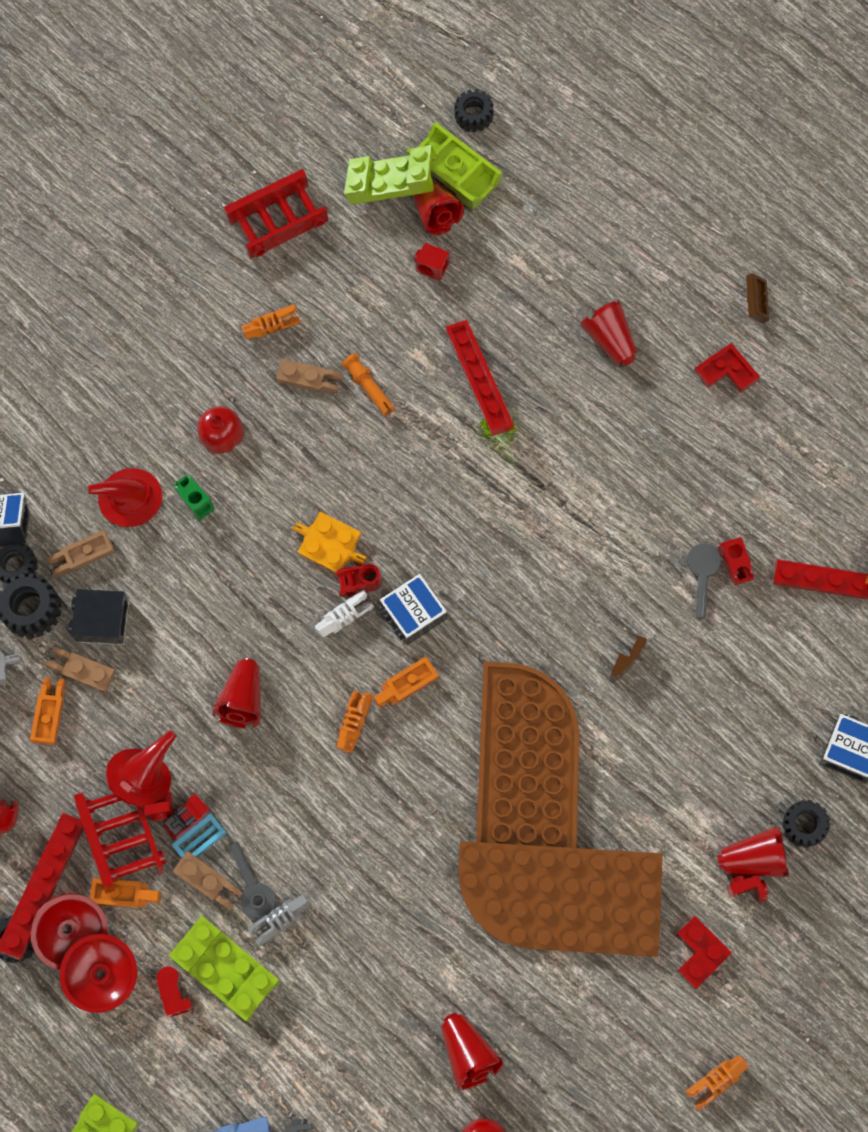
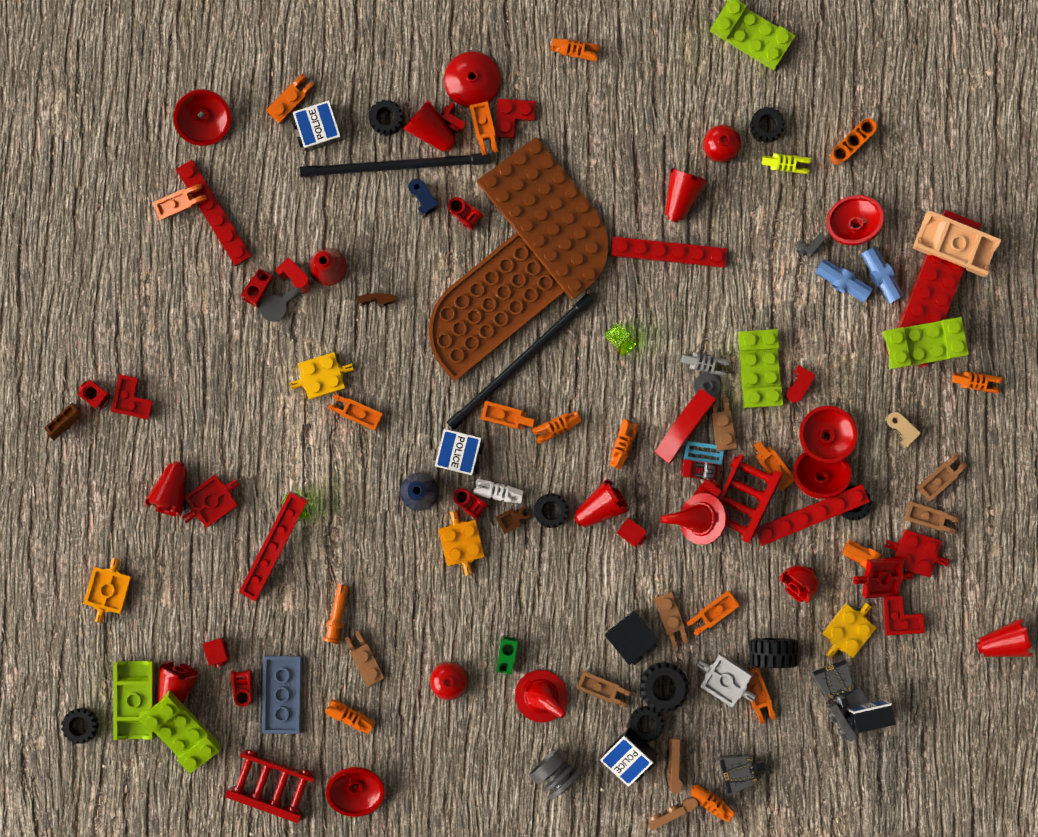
camera: 135 degrees left, 15 degrees up
none -> red brick [78,380,111,410]
none -> light orange plate [83,557,132,623]
none -> red plate [182,474,240,528]
none -> red piece [231,669,254,707]
none -> sand blue tile [262,655,302,734]
none -> red leg [275,257,312,294]
none -> yellow plate [290,352,354,400]
none -> black piece [300,153,490,178]
none -> red cone [309,248,347,286]
none -> red dish [326,767,385,817]
none -> orange hinge [328,394,384,431]
none -> dark blue cone [400,473,439,511]
none -> dark blue leg [408,179,439,218]
none -> red dish [444,51,501,108]
none -> black piece [446,293,594,430]
none -> red piece [448,197,484,231]
none -> orange hinge [469,101,498,155]
none -> reddish brown plate [496,506,531,534]
none -> flat silver wheel [529,747,581,800]
none -> black tyre [534,493,568,528]
none -> clear neon green bracket [603,322,636,356]
none -> orange hinge [610,419,639,469]
none -> red plate [611,237,727,268]
none -> red brick [616,518,647,547]
none -> red slope [654,388,716,465]
none -> tan leg [884,412,920,448]

